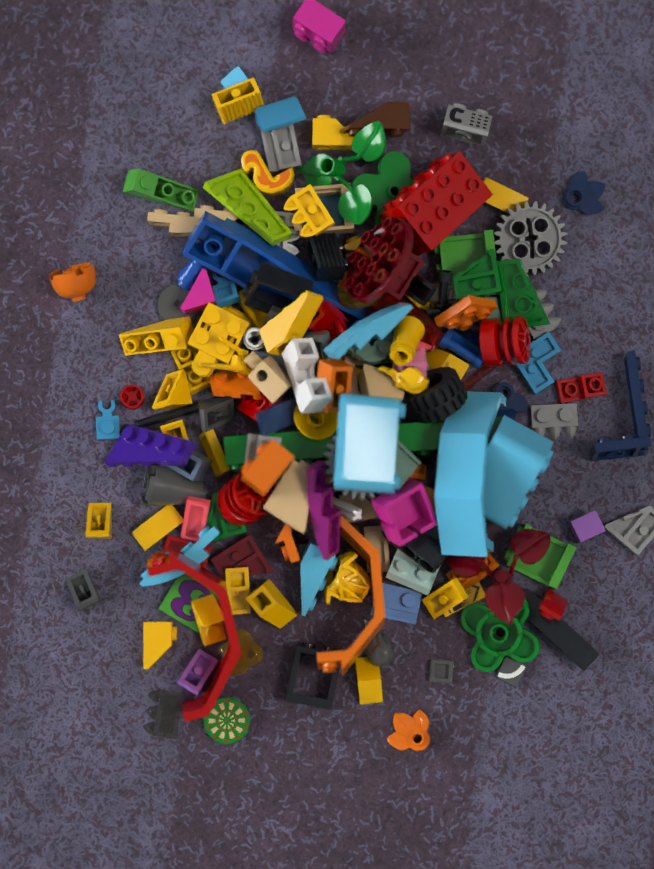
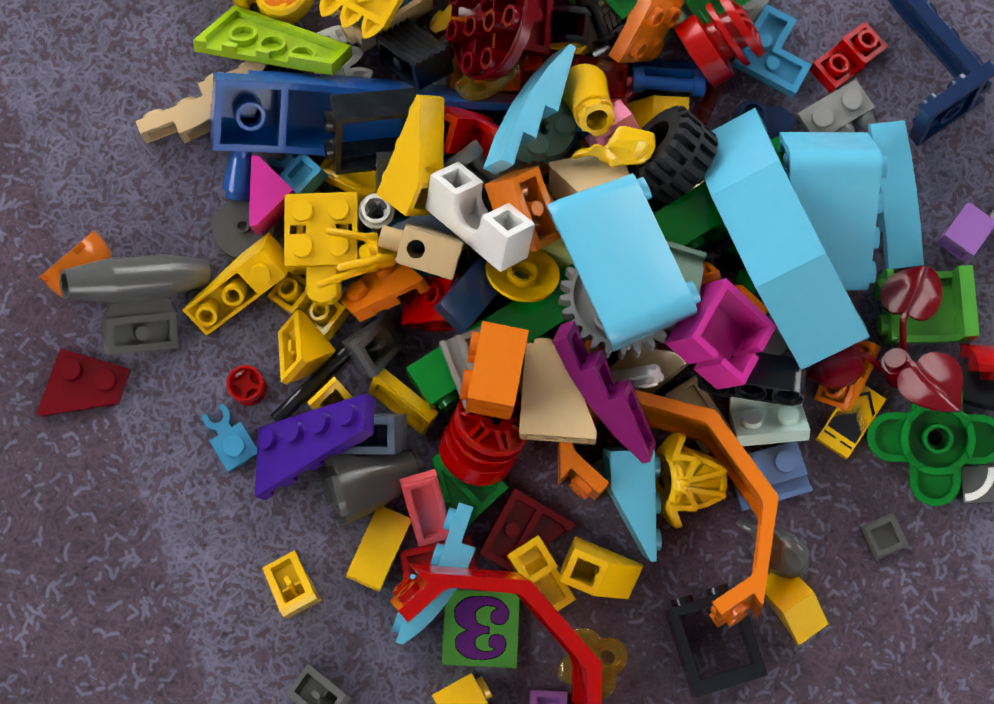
camera: 25 degrees left, 5 degrees down
bright green slope [123,168,199,212] -> none
yellow slope [191,594,227,646] -> none
orange plate [387,710,430,751] -> none
yellow slope [422,577,469,619] -> none
none -> dark red wing [37,348,131,417]
none -> dark grey plate [60,254,211,355]
none -> medium azure slope [868,120,924,269]

